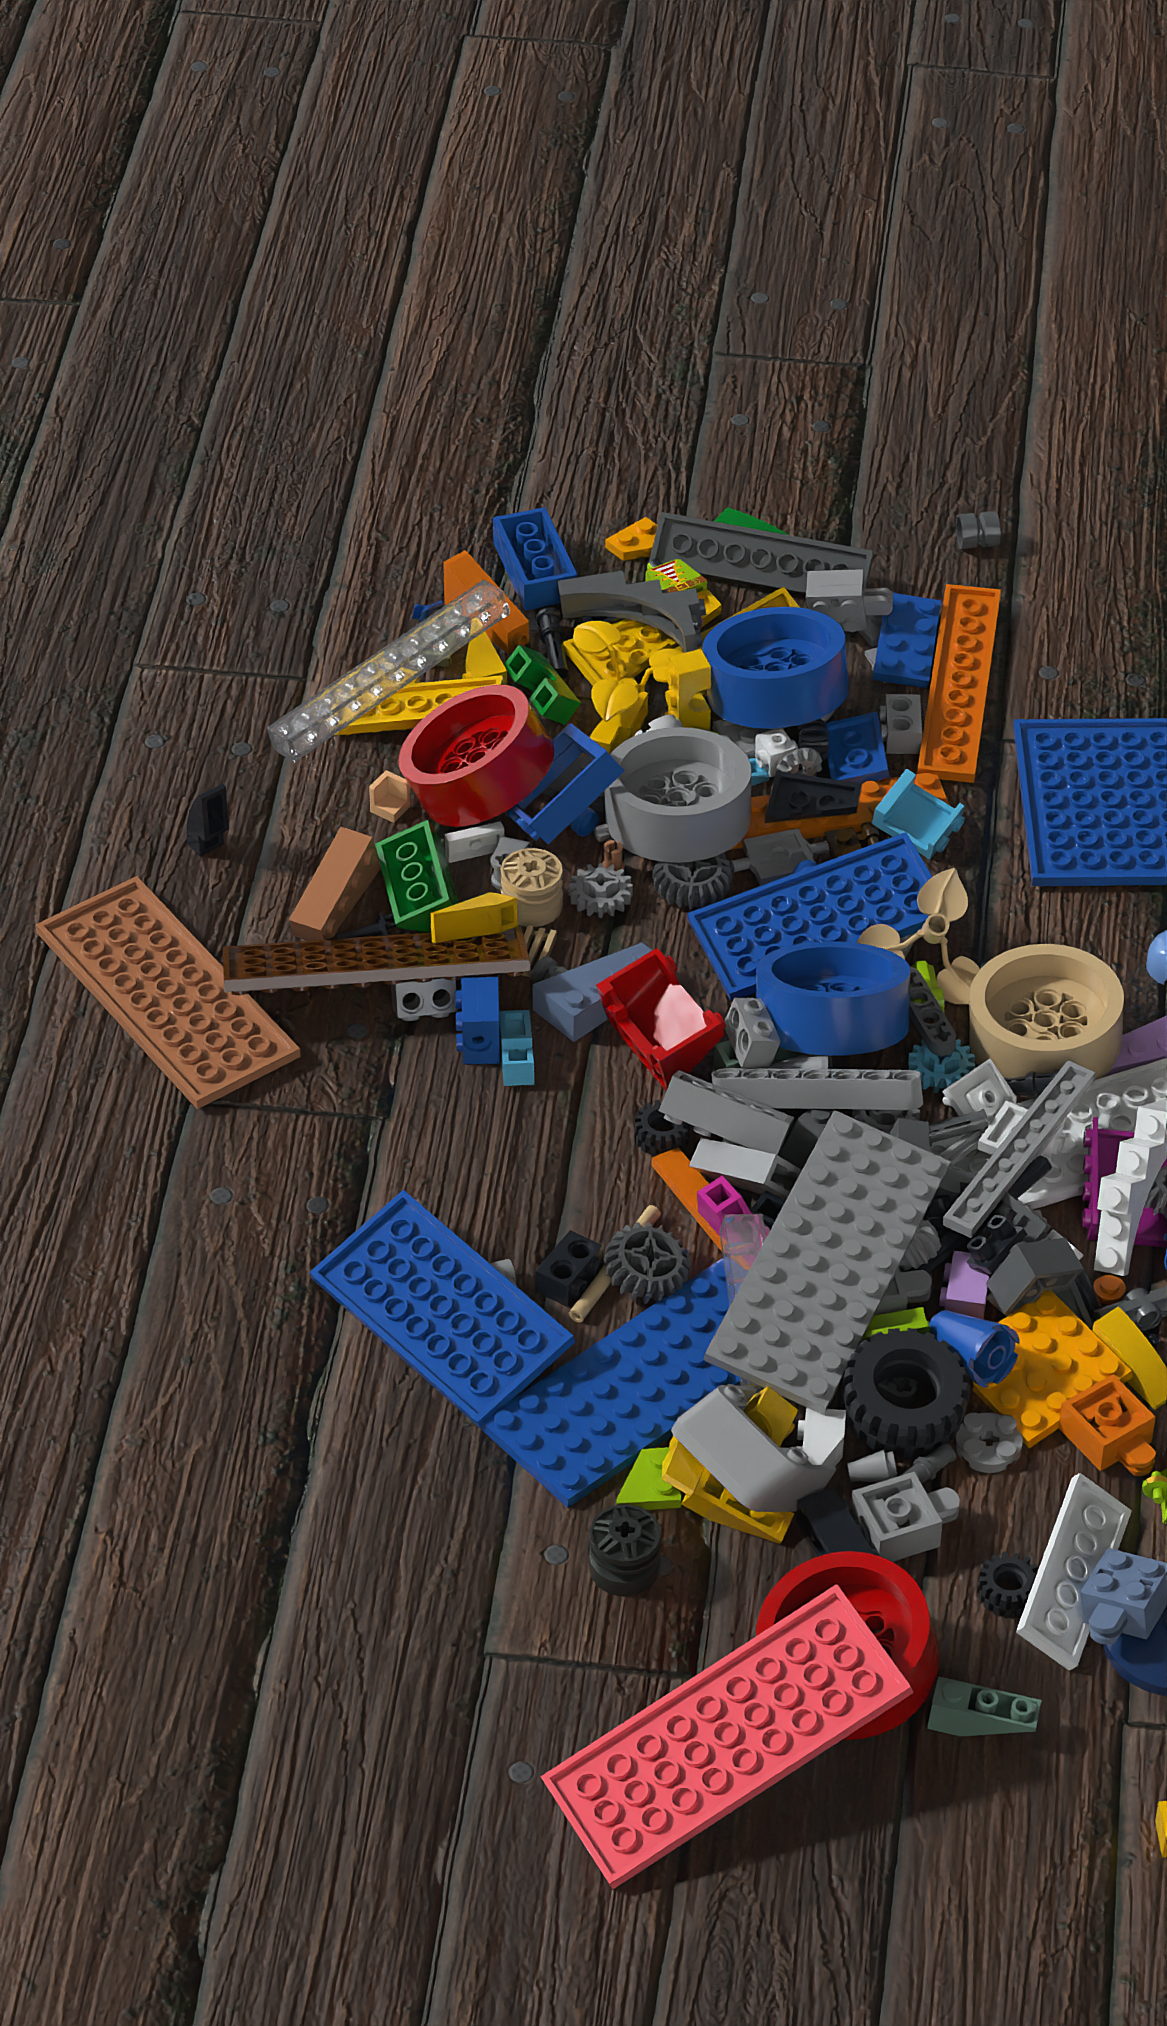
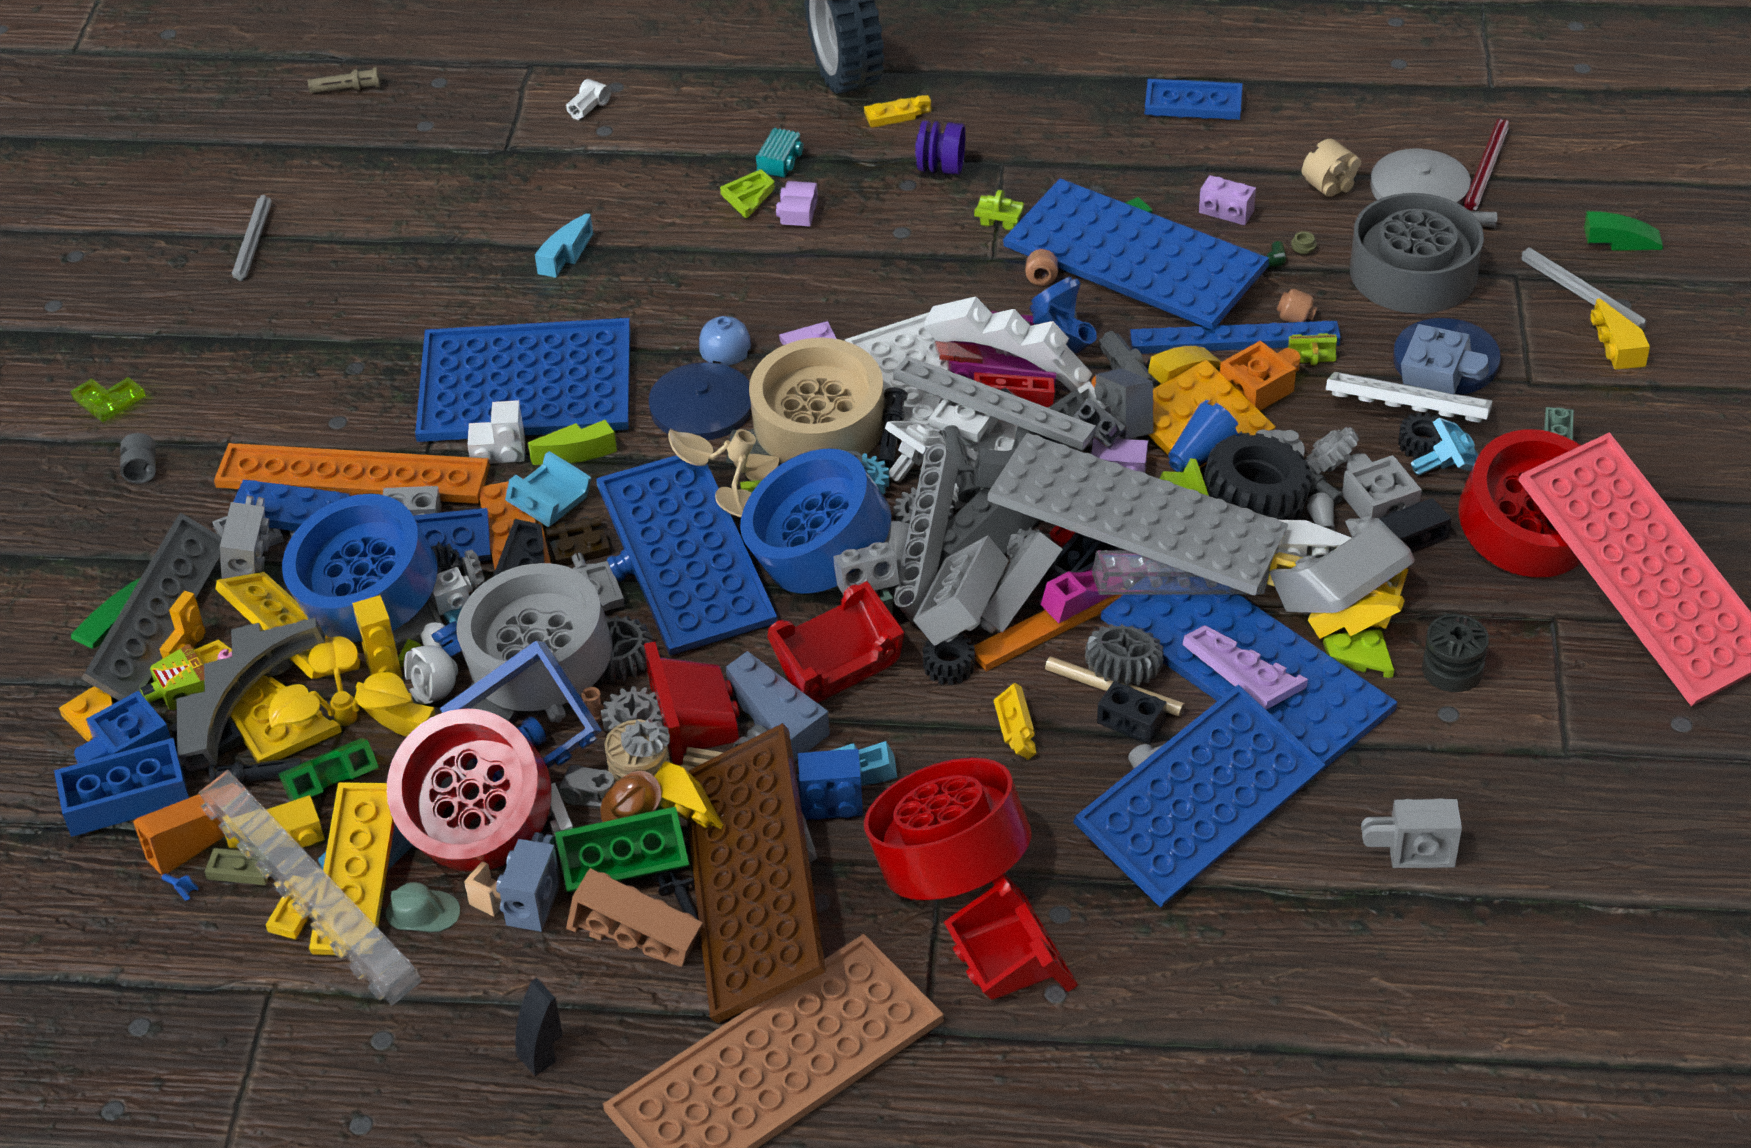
camera: 90 degrees left, 0 degrees up
none -> clear neon green plate [70,377,145,422]
none -> blue brick [74,691,171,764]
none -> light orange plate [159,591,206,659]
none -> sand green piece [386,882,460,932]
none -> white brick [468,400,525,464]
none -> sand blue brick [496,832,561,932]
none -> lime slope [528,420,617,465]
none -> dark orange piece [600,770,662,822]
none -> light grey gear [621,718,670,757]
none -> red windscreen [644,642,739,766]
none -> dark blue dish [649,363,752,441]
none -> red wheel [864,758,1032,900]
none -> clear red piece [934,341,983,364]
none -> red windscreen [944,873,1078,1000]
none -> red slope [974,372,1055,408]
none -> yellow hinge [993,683,1036,760]
none -> lavender wing [1182,625,1308,710]
none -> light grey gear [1306,427,1360,475]
none -> light grey brick [1361,798,1462,868]
none -> medium azure piece [1411,418,1479,476]

